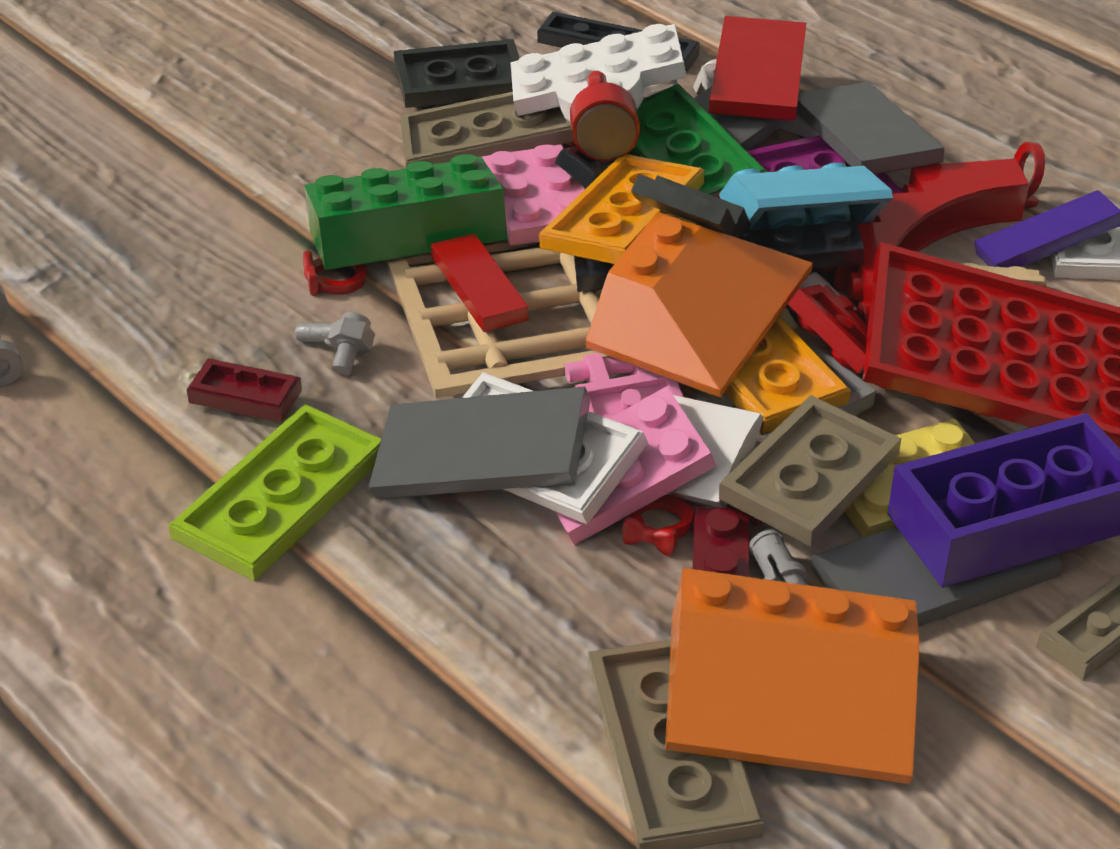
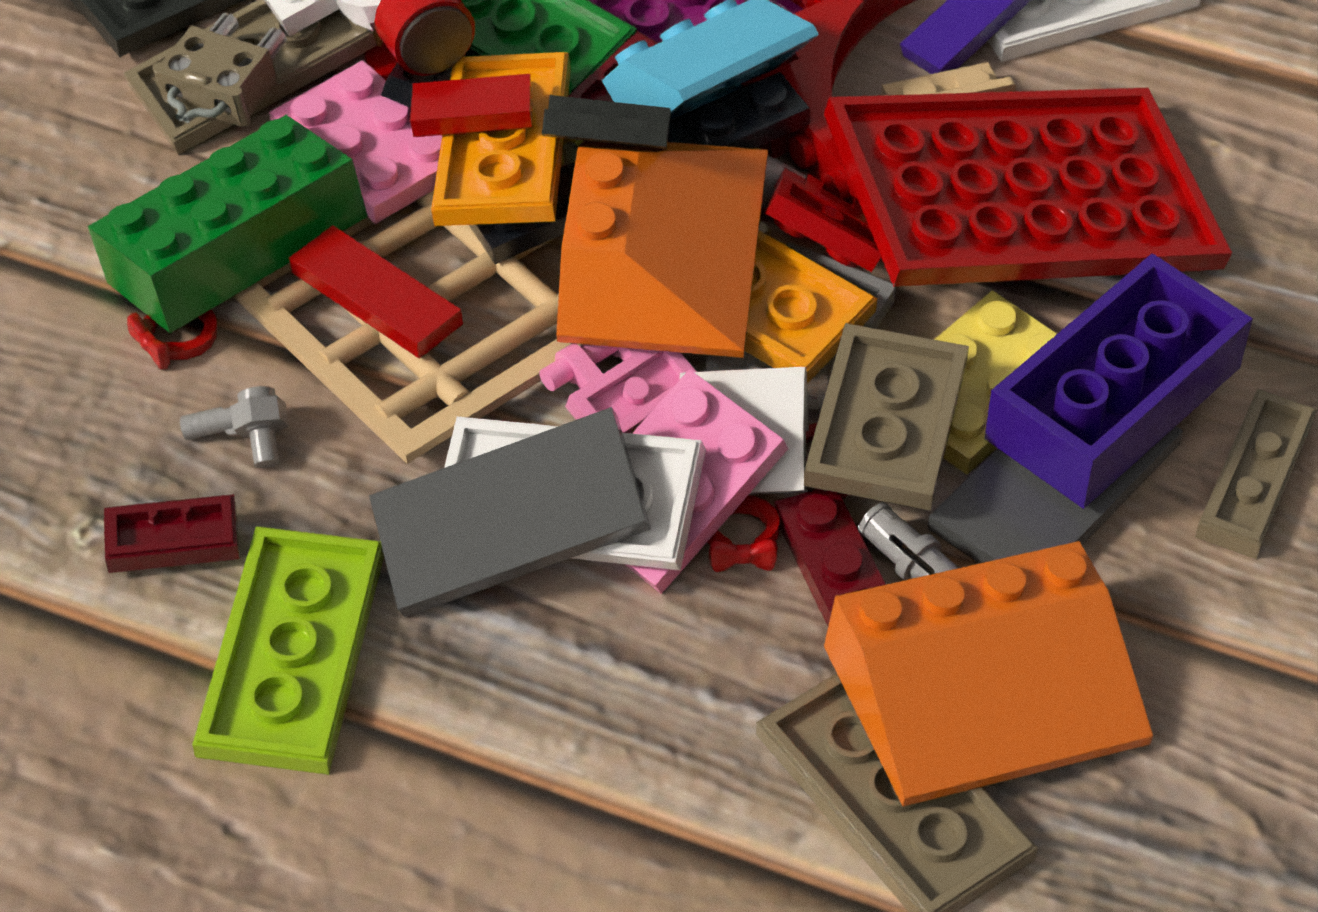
camera: 25 degrees left, 10 degrees up
none -> dark tan piece [152,13,287,127]
none -> red tile [410,73,533,137]

